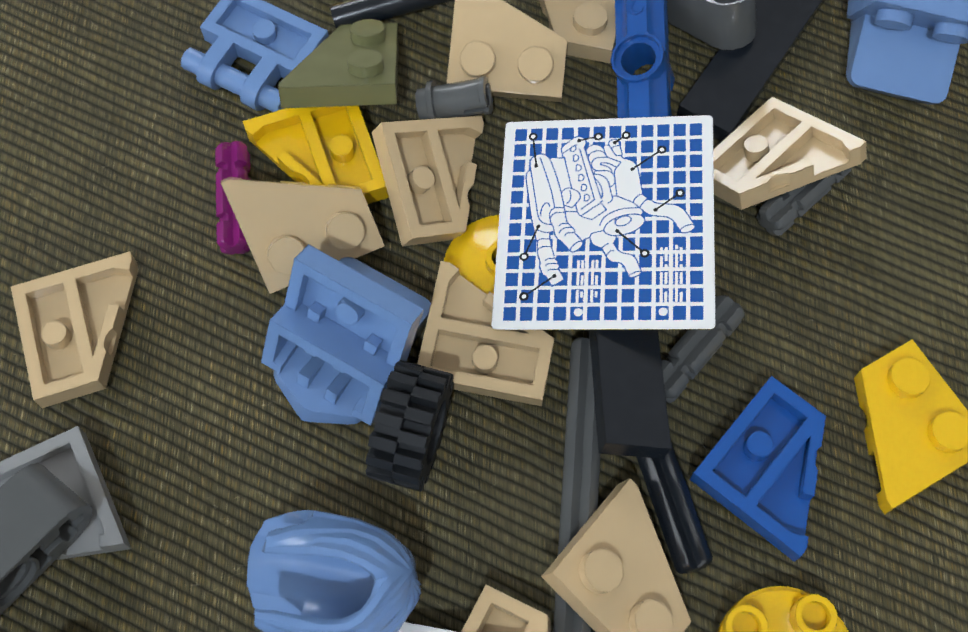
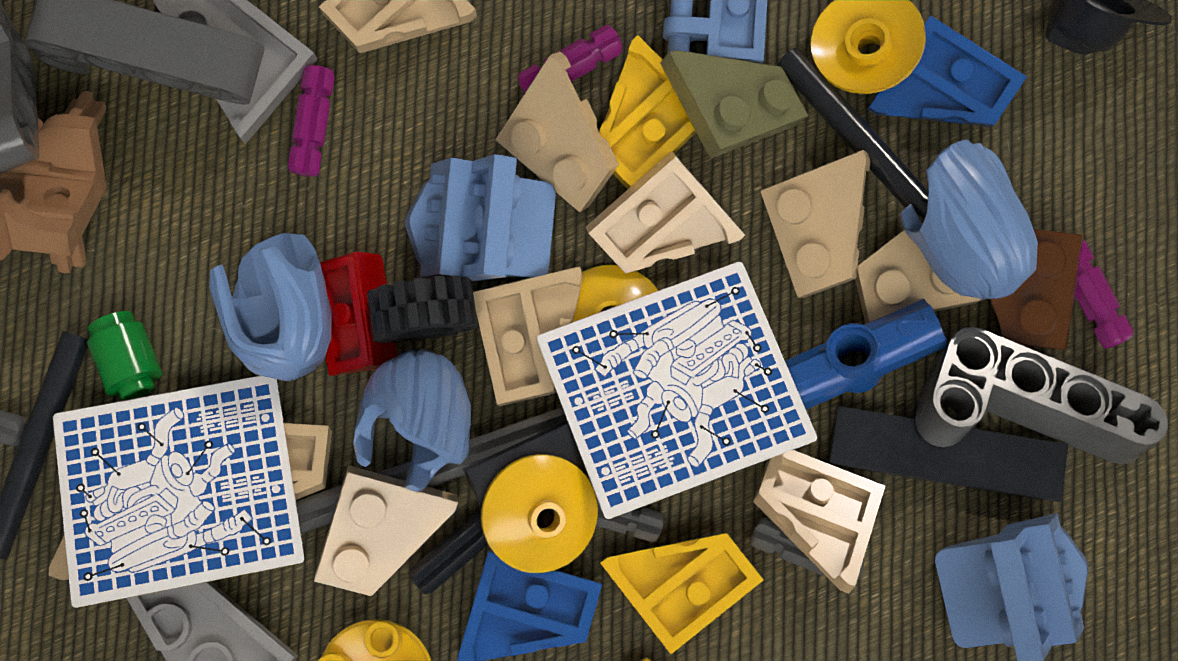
camera: 65 degrees right, 15 degrees up
dark grey pin [415,76,493,120] -> none
none -> magenta axle [288,65,335,177]
none -> red slope [320,252,398,376]
none -> medium blue hair [353,348,471,492]
none -> yellow dish [481,454,598,573]
none -> yellow wing [600,533,763,654]

